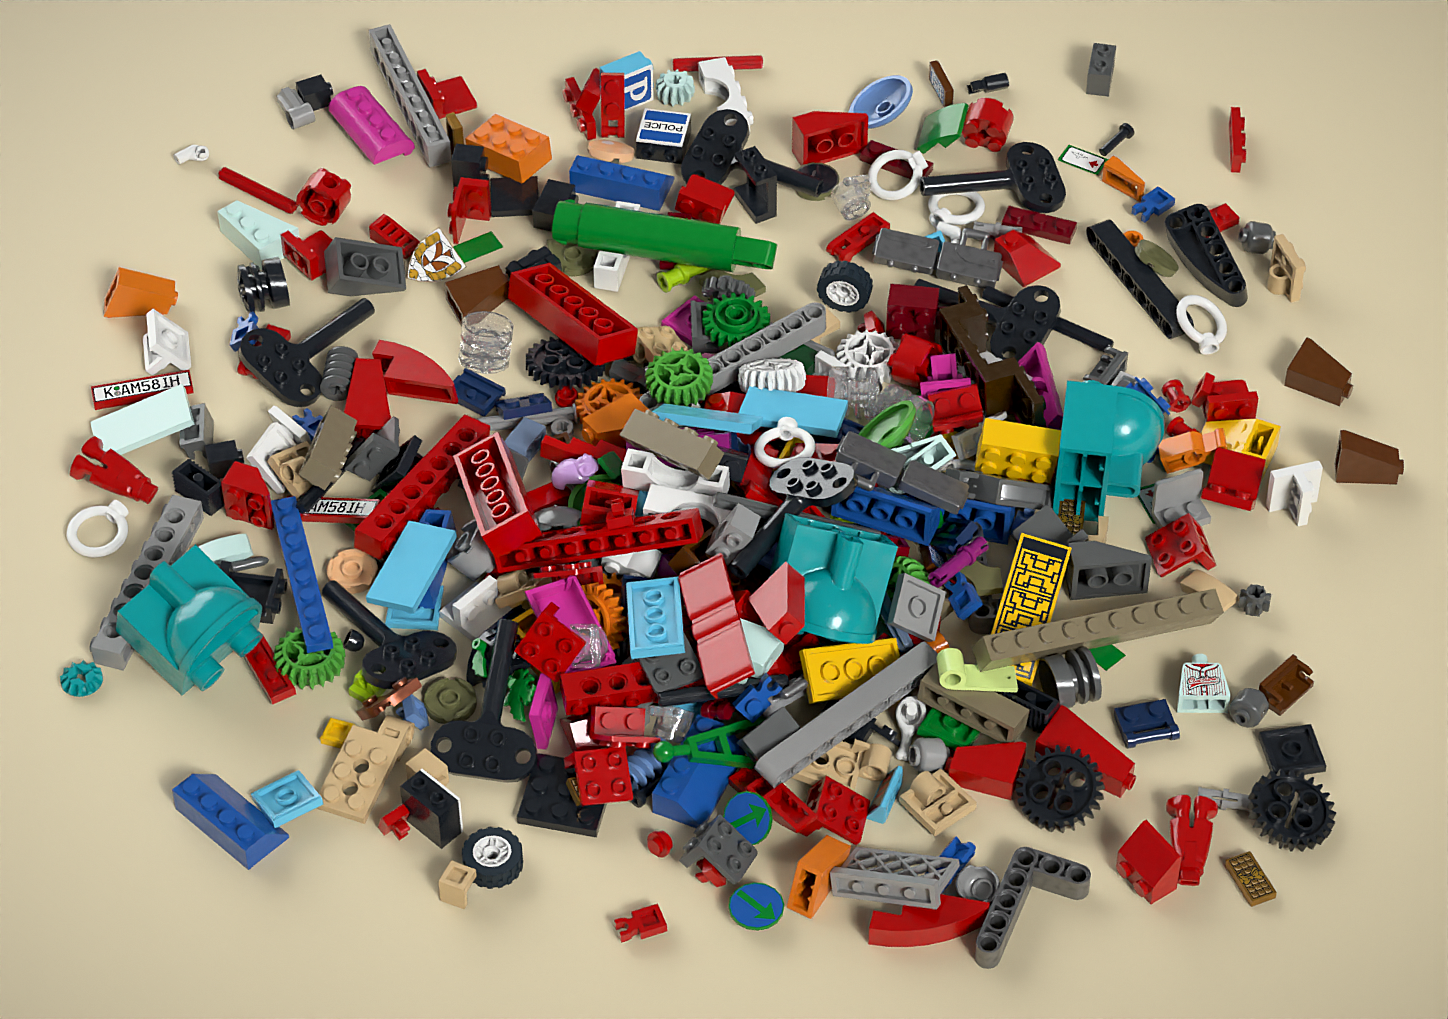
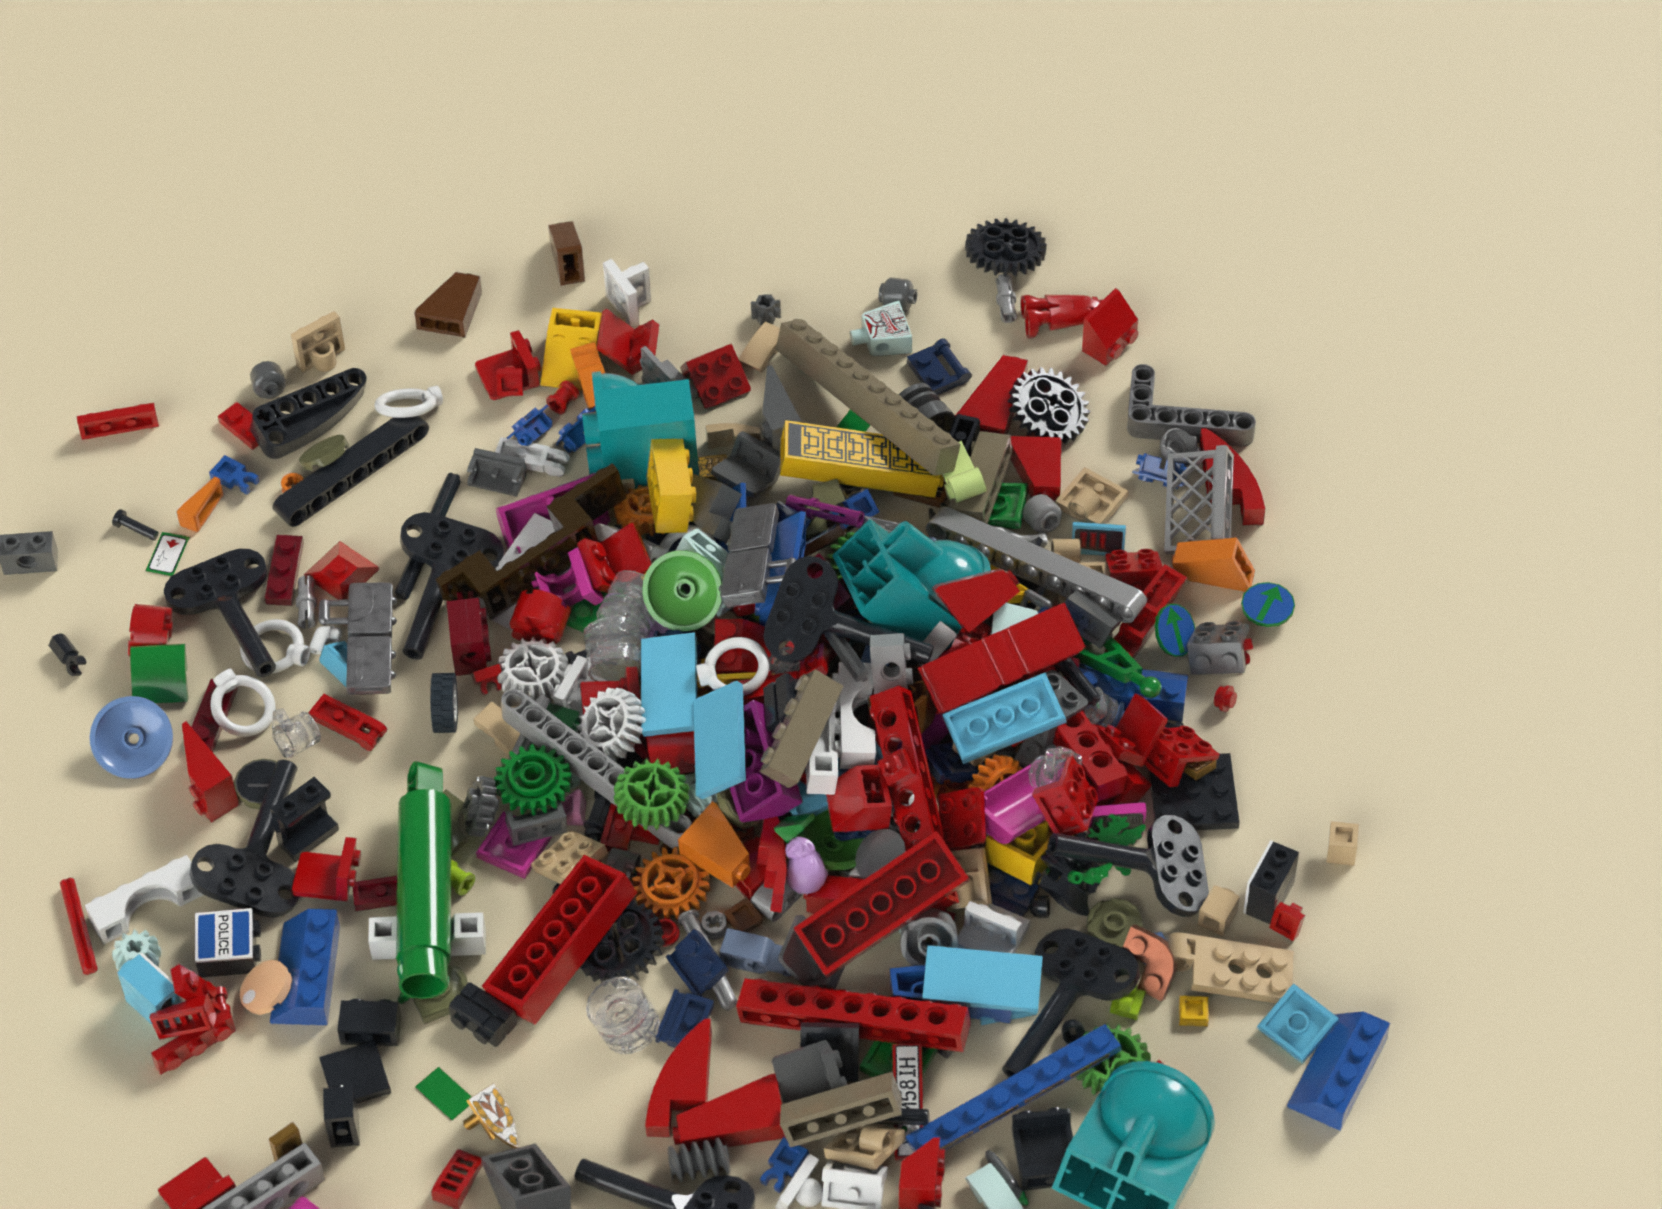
camera: 105 degrees left, 5 degrees up
light nougat tile [326,549,379,594] -> none
reddish brown slope [445,265,510,331] -> none
red bracket [448,177,491,244] -> none
black wheel [462,827,523,889] -> none
orange brick [465,114,552,184] -> none
red plate [614,903,667,943] -> none
reddish brown tile [929,60,954,107] -> none
red bush [1161,379,1191,413] -> none
pearl gold tile [1225,851,1277,907] -> none
black tile [1258,724,1327,776] -> none
reddish brown hinge [1259,654,1314,716] -> none

